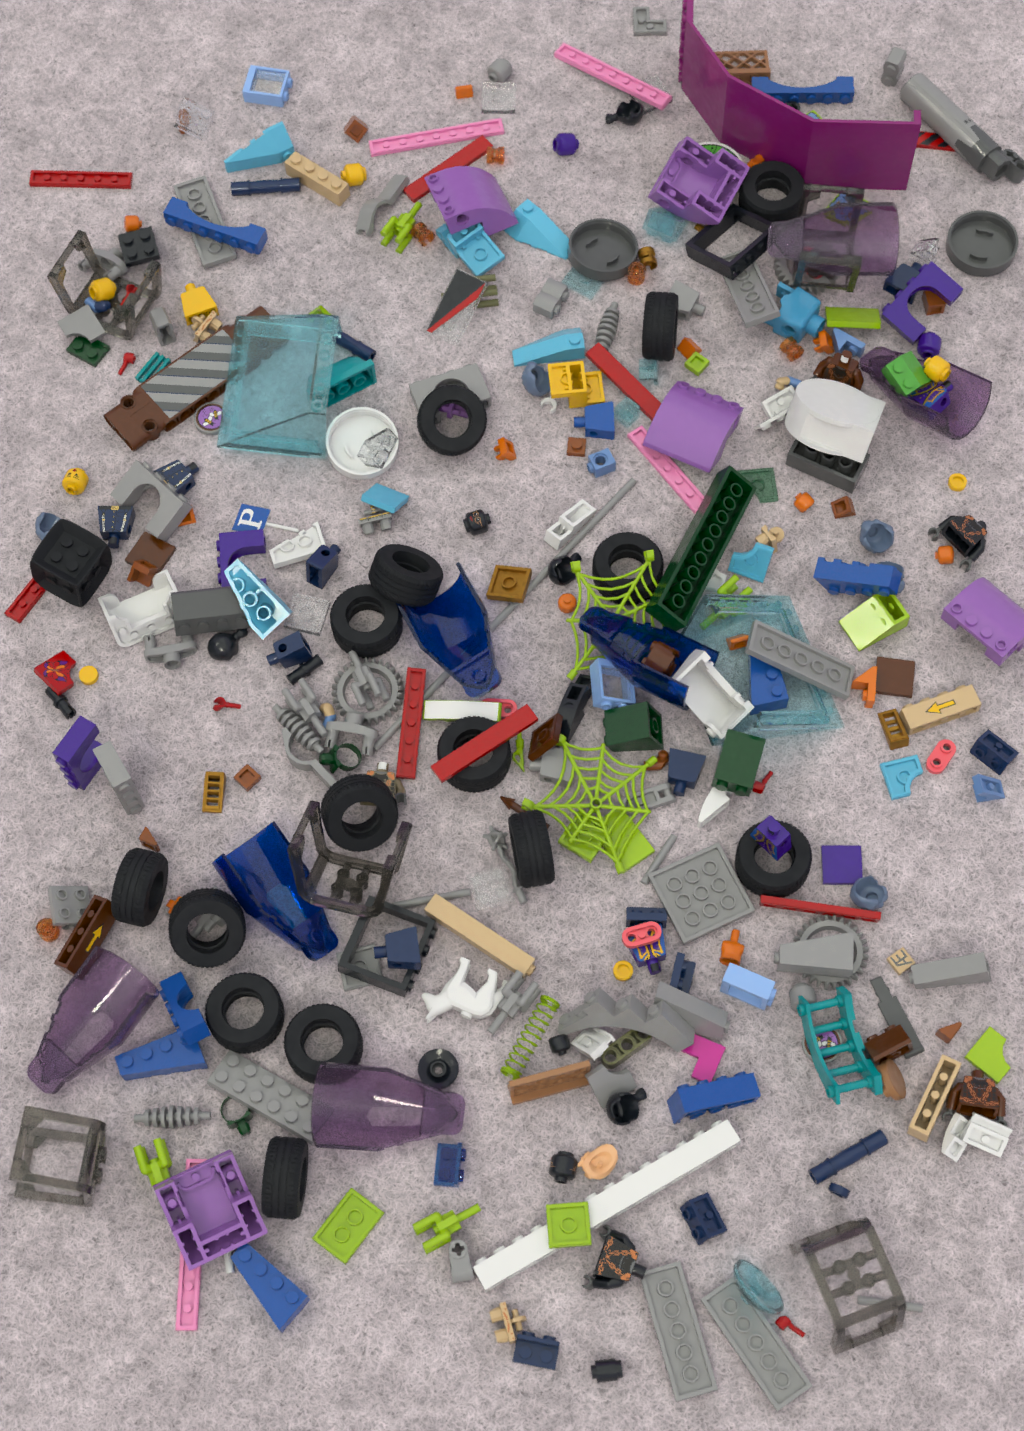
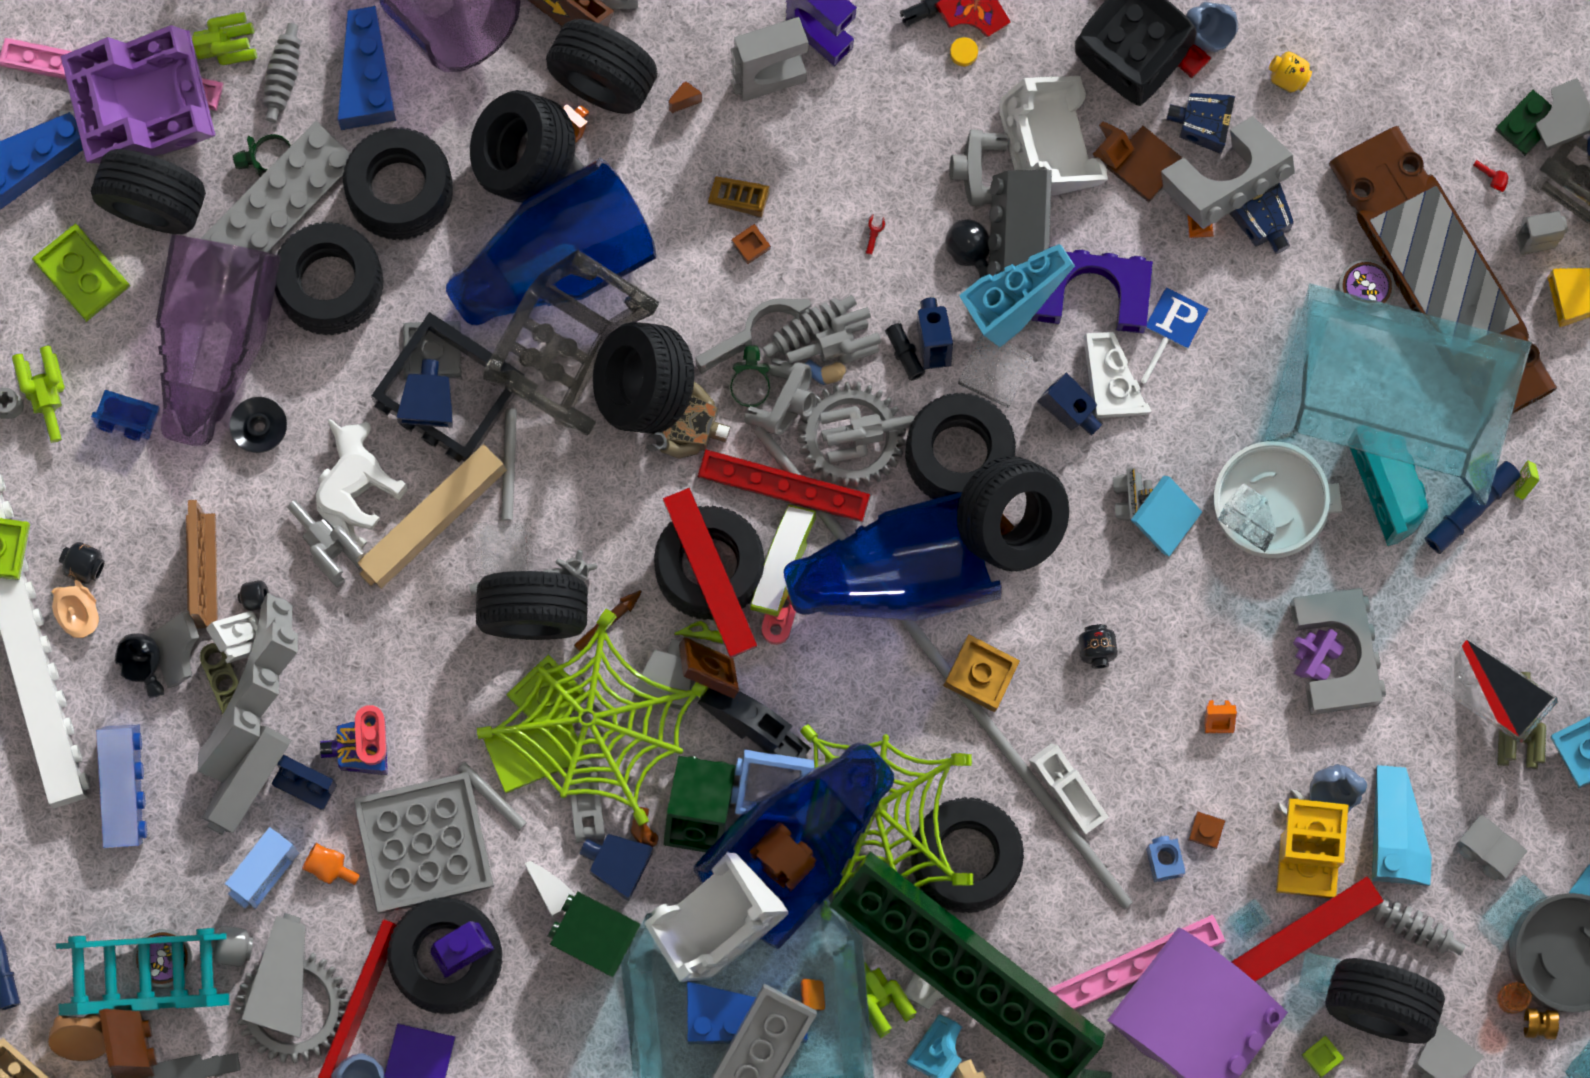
camera: 95 degrees right, 10 degrees up
teal tile [135,352,171,383] -> none
blue arch [159,971,211,1046] -> none
tan hips [191,311,223,343] -> none
black tyre [417,385,487,456] -> none
lime piece [500,995,560,1080] -> none
black hair [548,552,582,586] -> none
orange piece [558,593,577,613] -> none
blue torso [574,401,615,440] -> none
yellow tile [613,960,633,981] -> none
dark blue bracket [626,907,667,928] -> none
orange slope [677,337,702,360] -> none
dark pink tile [681,1034,726,1082] -> none
red hand [752,771,773,794] -> none

